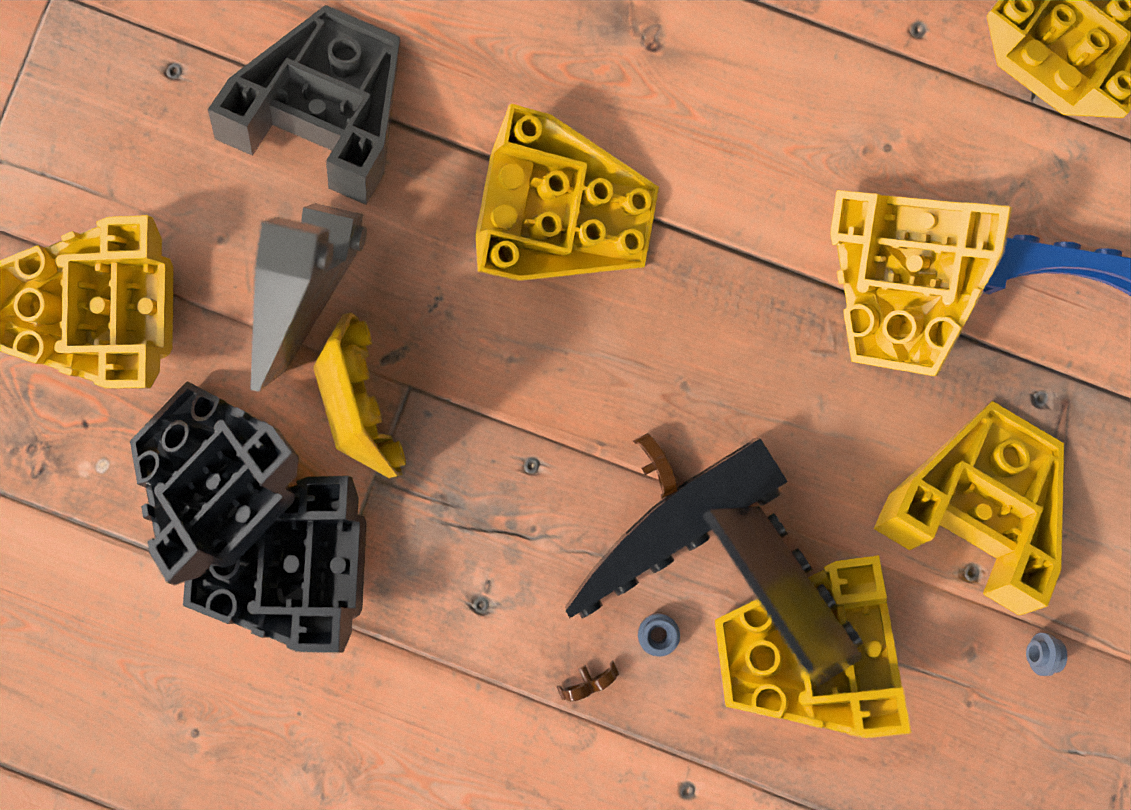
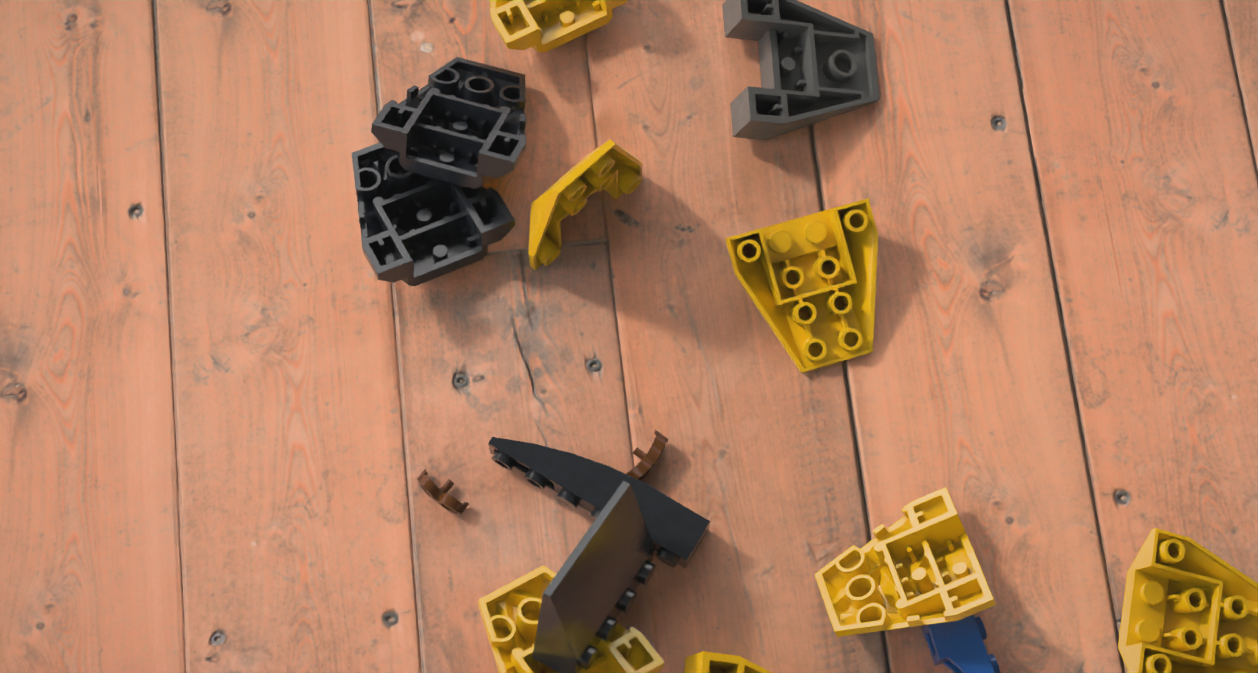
camera: 65 degrees right, 15 degrees down
dark grey wedge [250,203,367,392] -> none
sand blue plate [638,613,680,657] -> none

